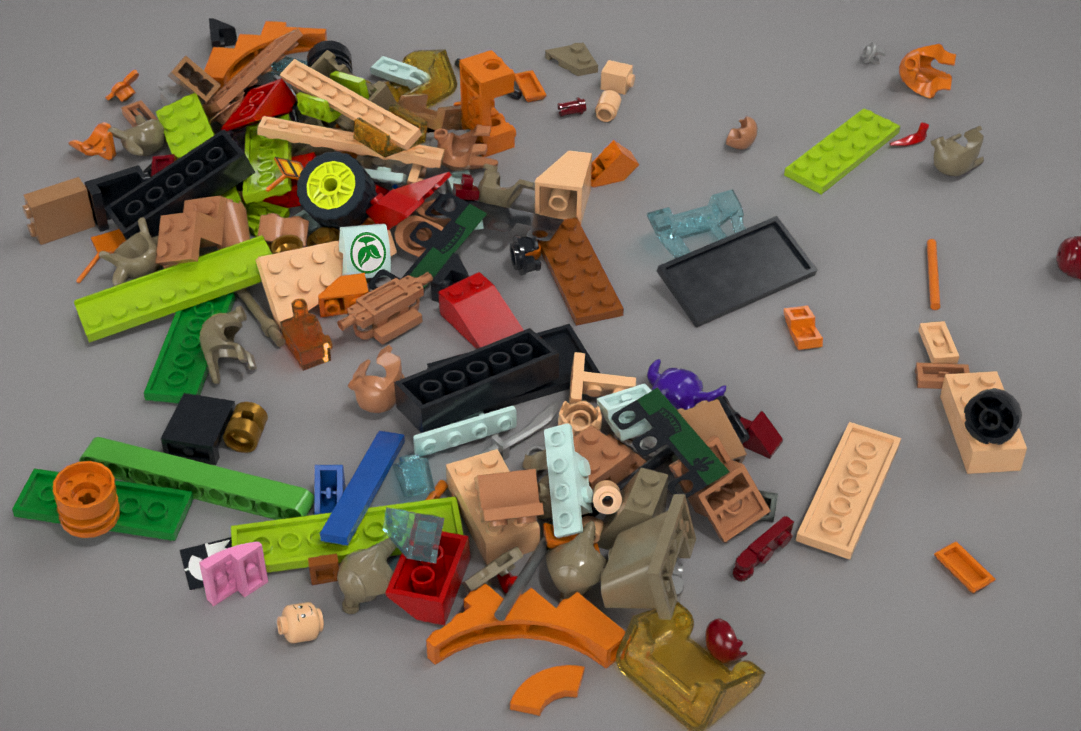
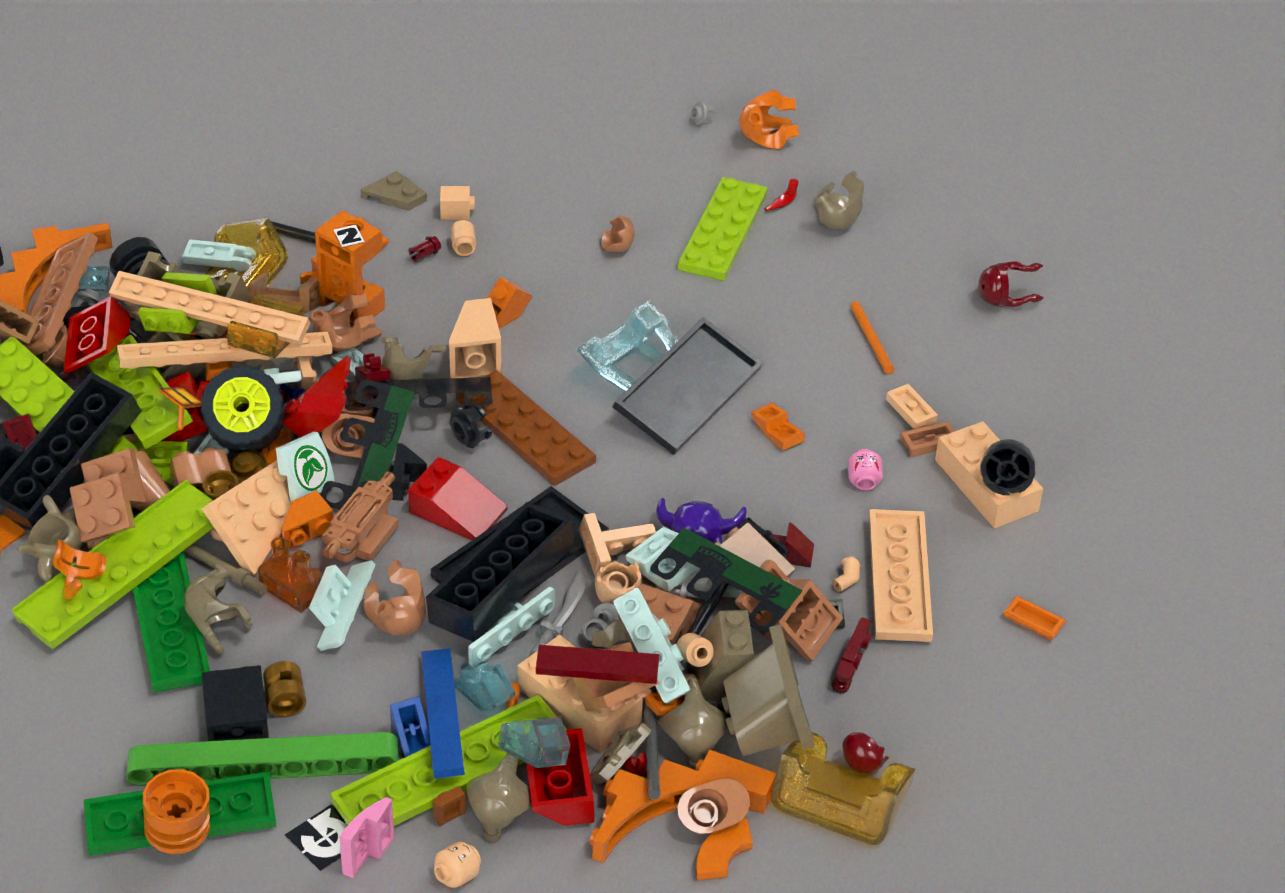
camera: 25 degrees left, 0 degrees up
none -> orange helmet [53,539,106,600]
none -> light aqua bracket [309,560,376,651]
none -> sticker [334,225,365,247]
none -> dark red tile [536,645,660,684]
none -> nougat piece [677,778,750,834]
none -> light nougat arm [832,556,860,592]
none -> bright pink head [848,449,883,490]

